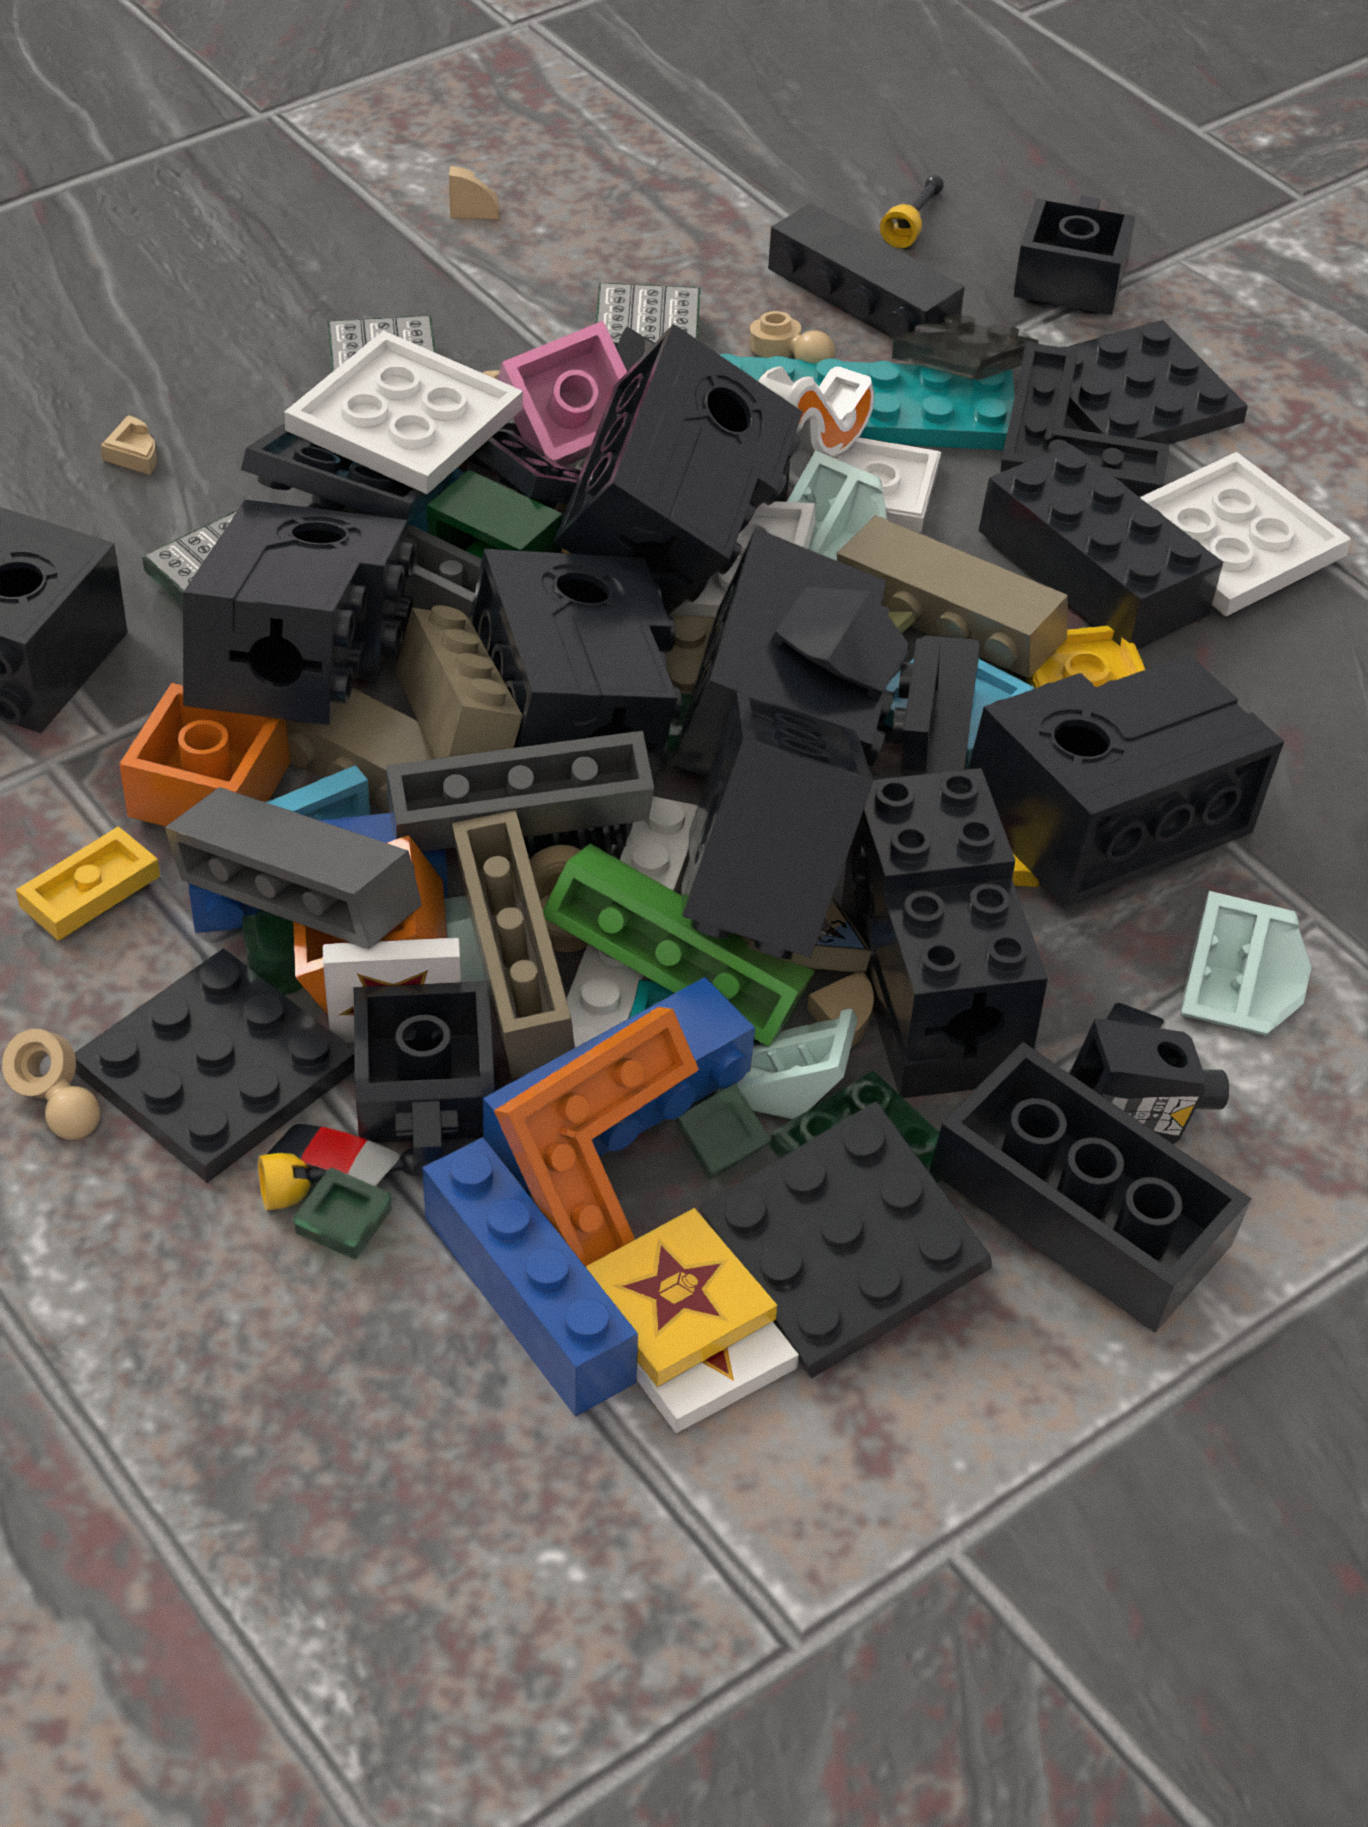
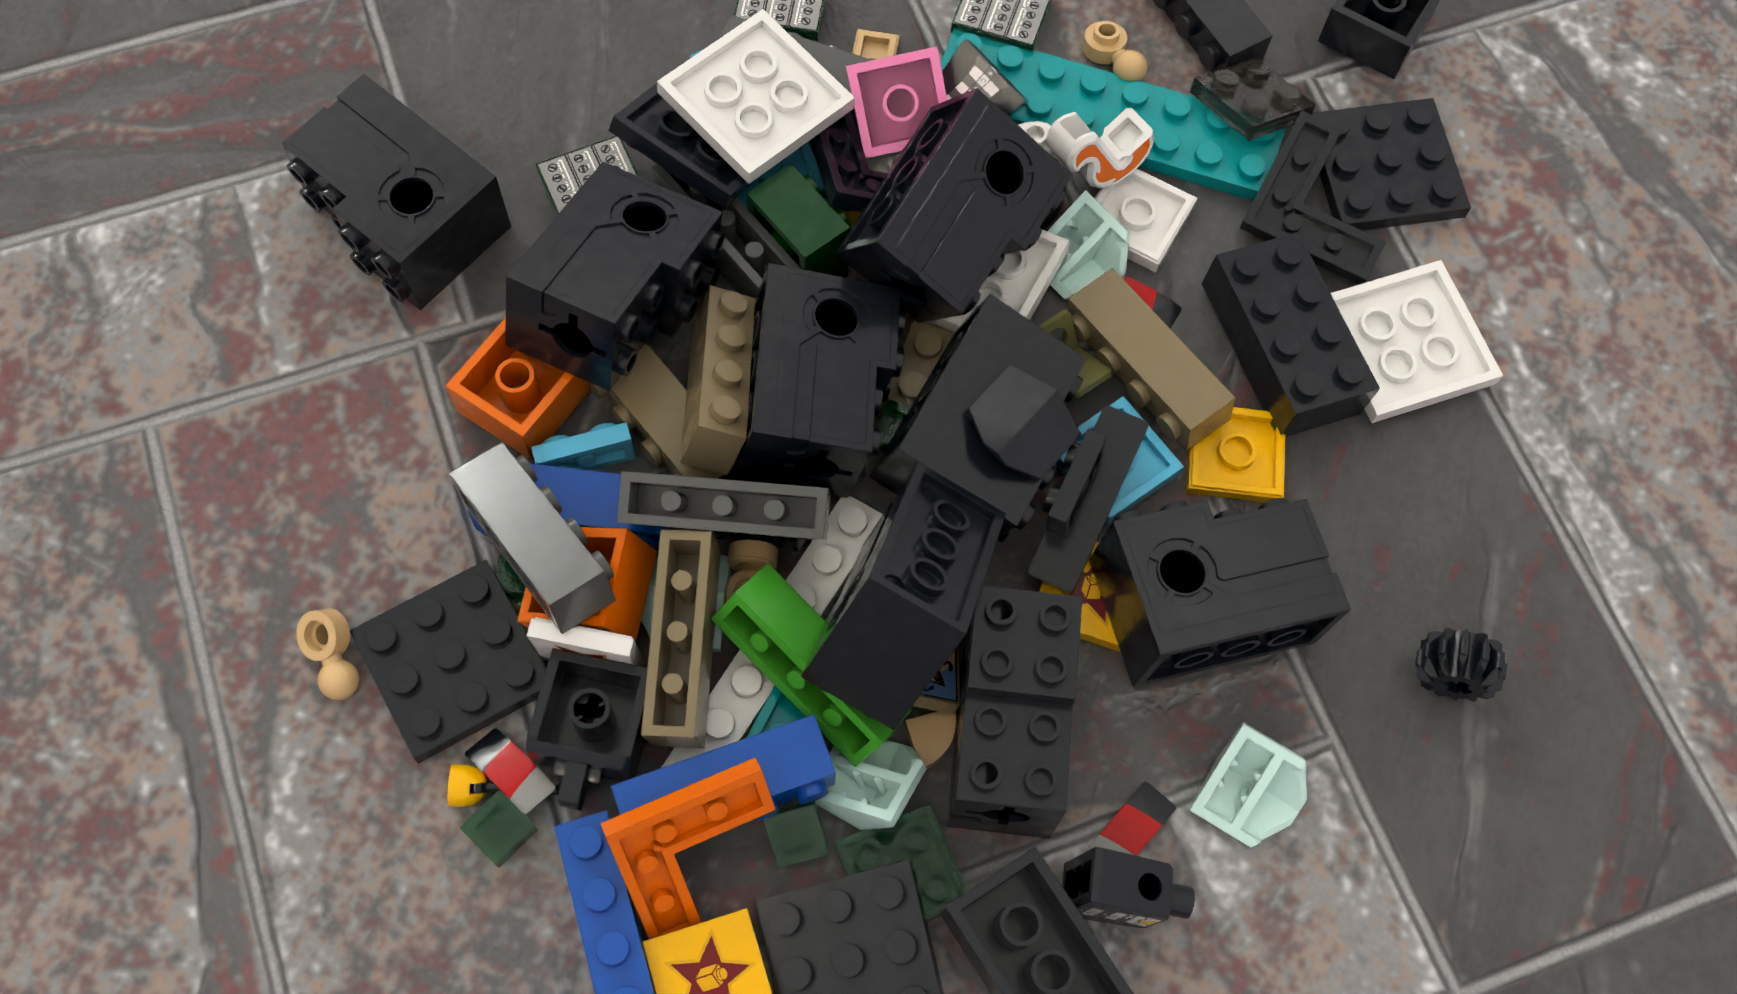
camera: 15 degrees right, 20 degrees up
yellow plate [16,826,160,941] -> none
tan tile [101,415,158,475] -> none

